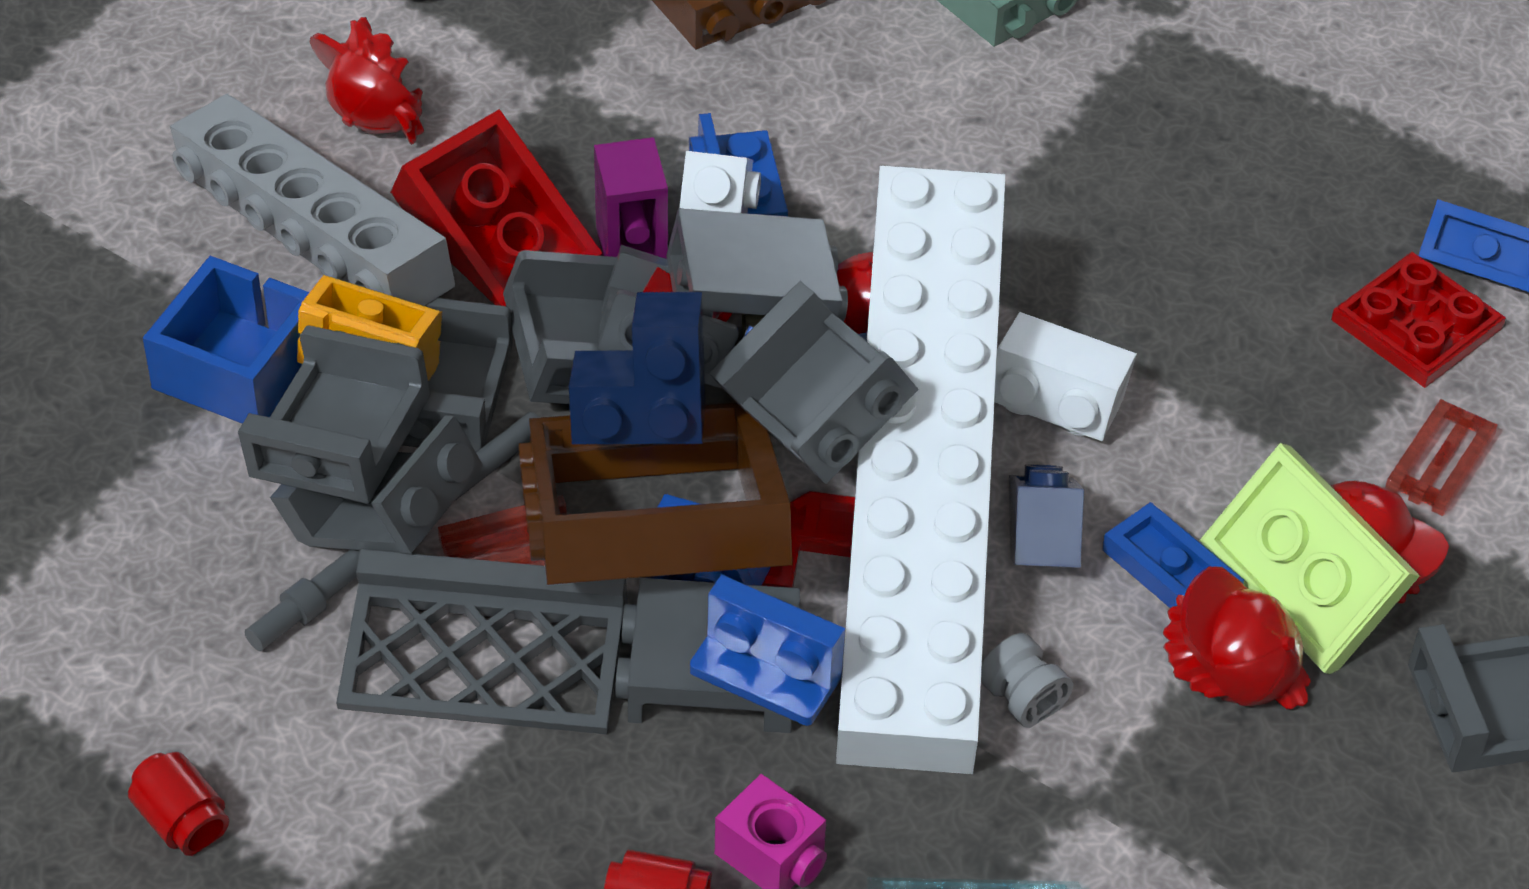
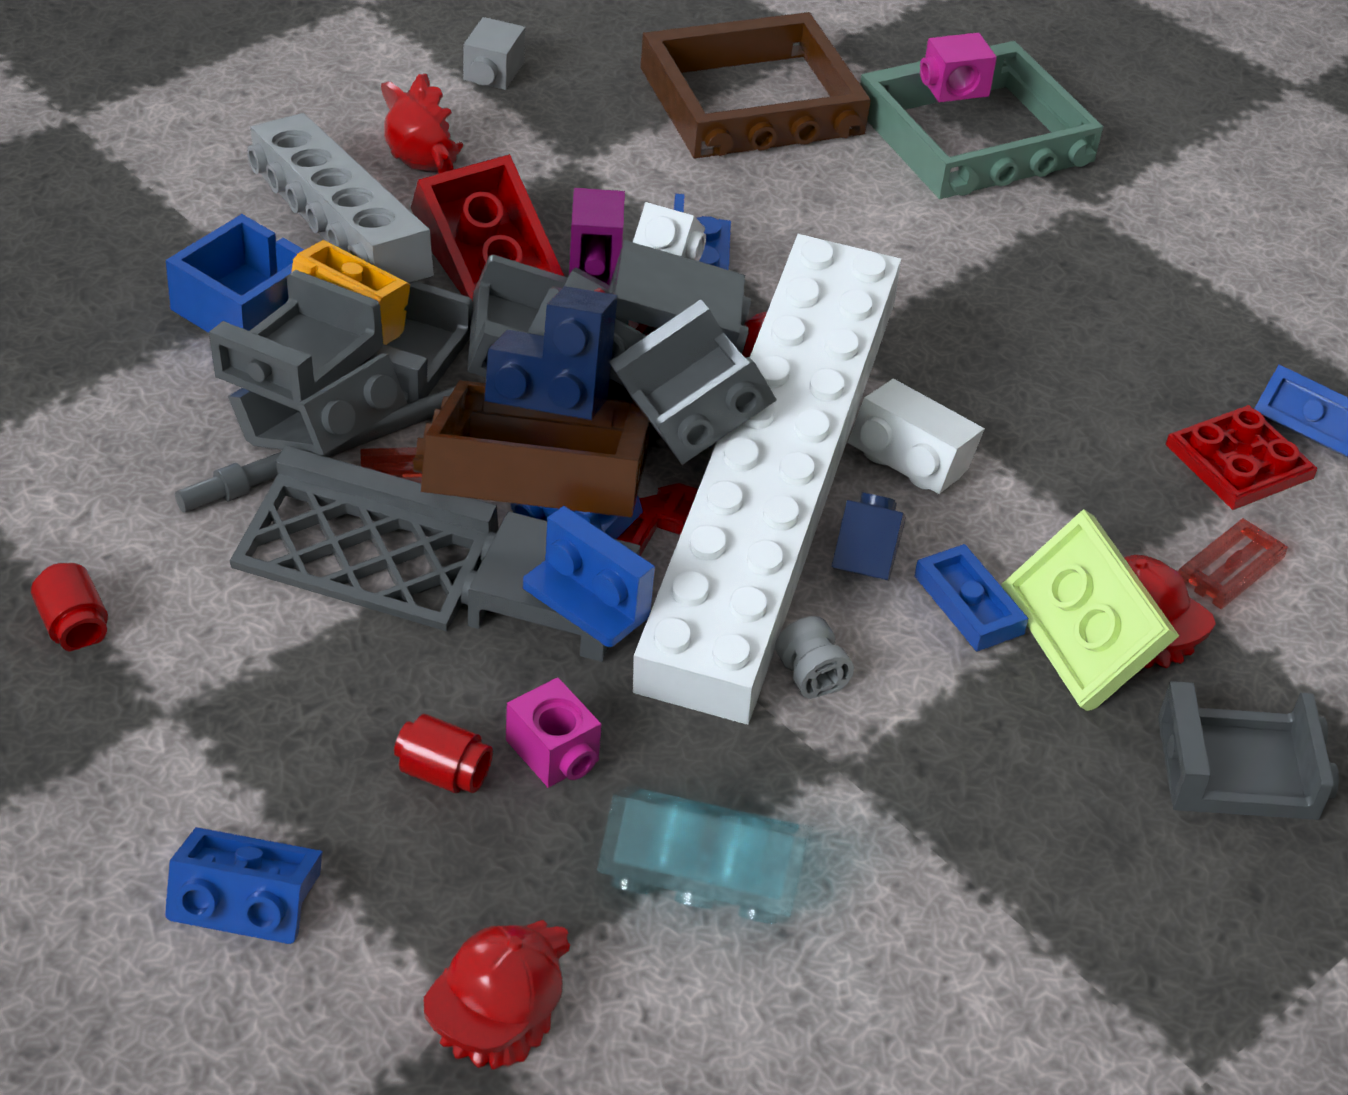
camera: 10 degrees right, 5 degrees down
red hair [1163,566,1311,710] -> none

